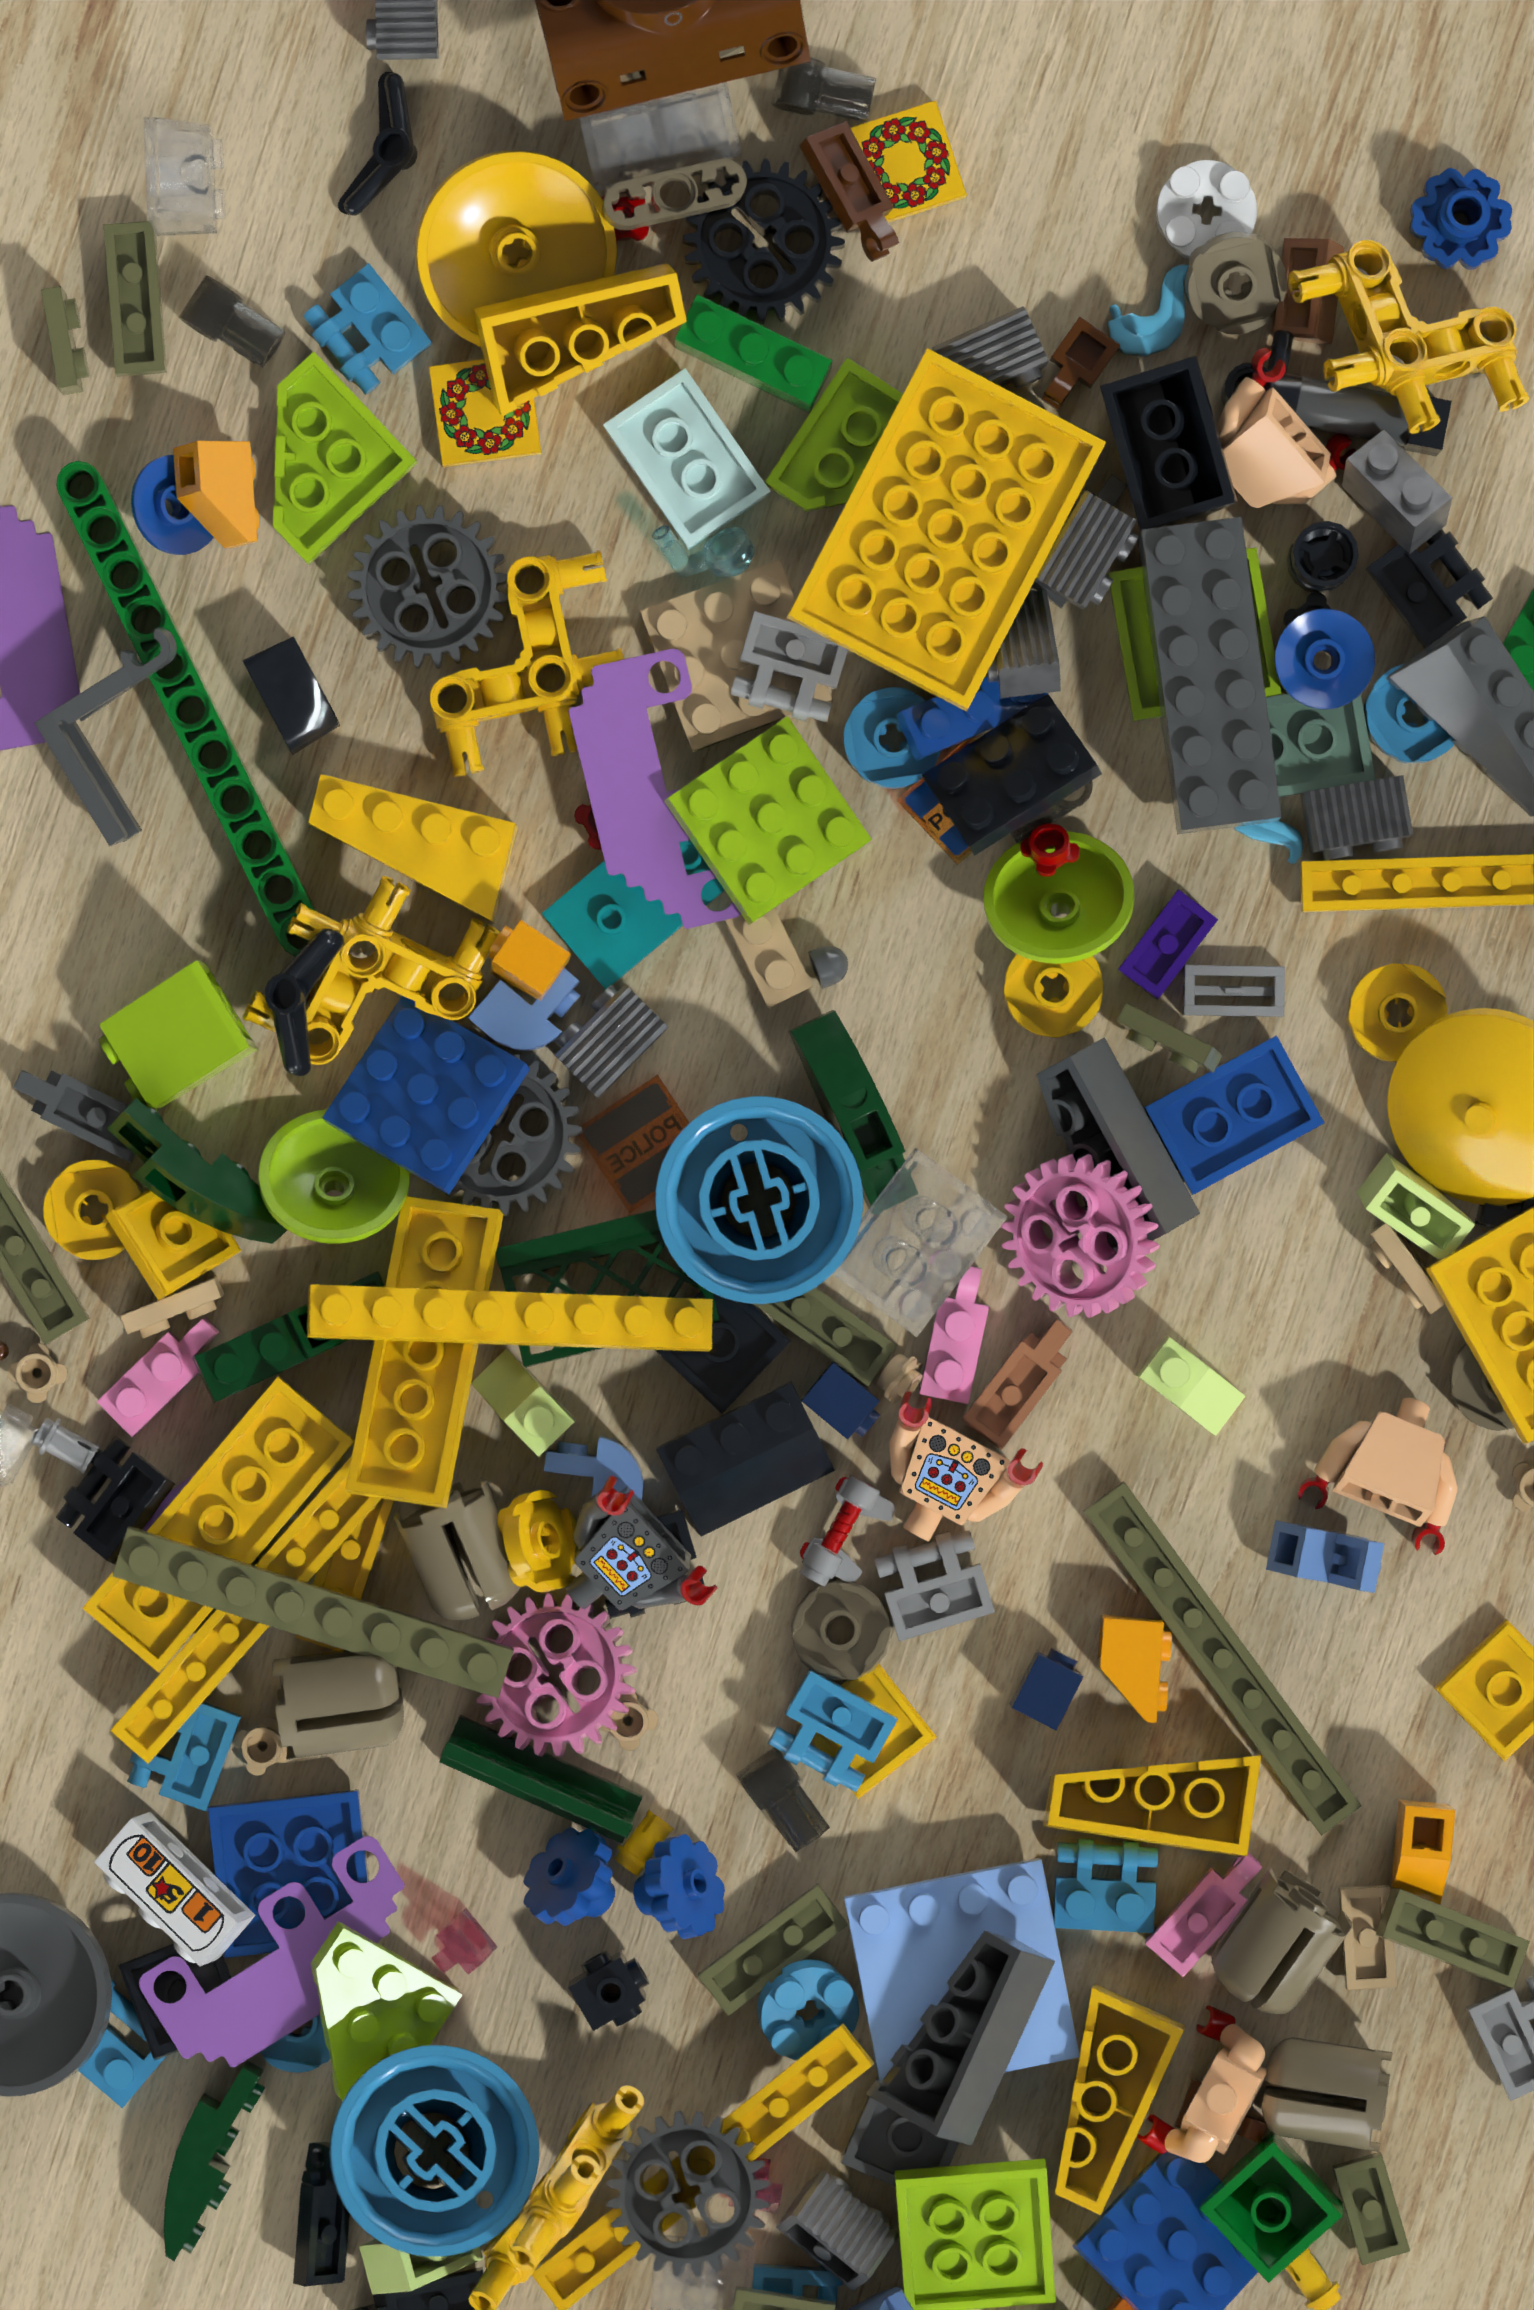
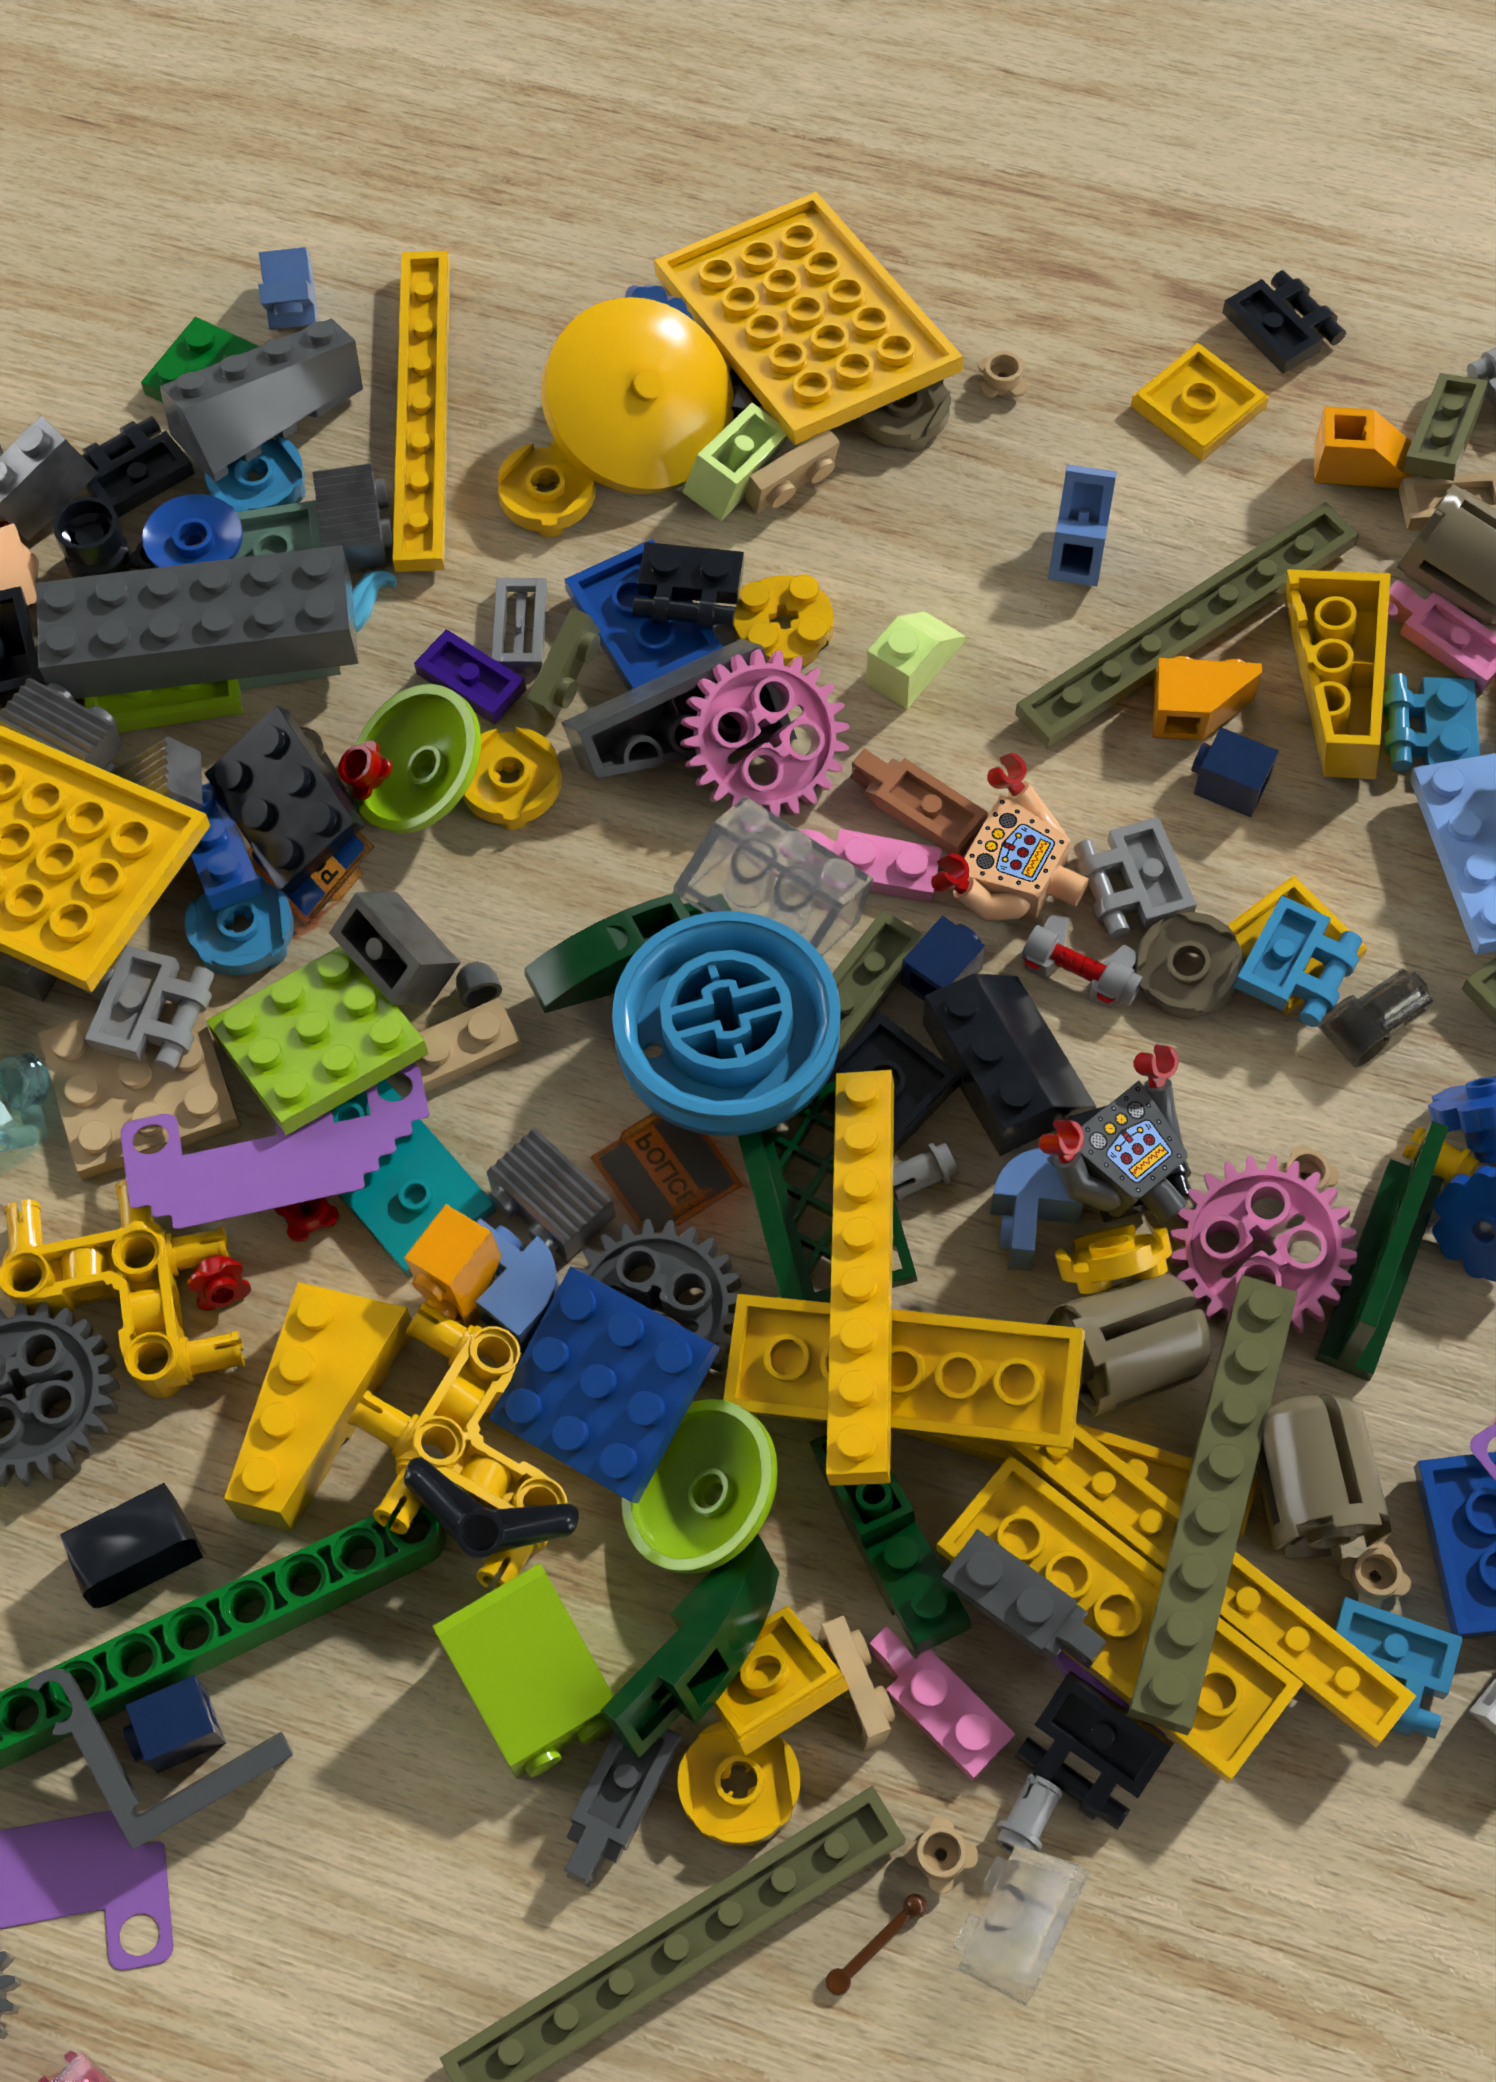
camera: 85 degrees left, 25 degrees down
yellowish green slope [471,1349,576,1457] -> none
tan plate [877,1354,923,1404] -> none
light nougat torso [1298,1398,1458,1555] -> none
none -> dark blue brick [123,1675,226,1773]
none -> red plate [187,1256,251,1311]
none -> flat silver brick [329,892,461,1005]
none -> black plate [633,542,744,630]
none -> yellow plate [734,574,834,667]
none -> light grey pin [893,1143,958,1202]
none -> dark grey hinge [941,1529,1106,1669]

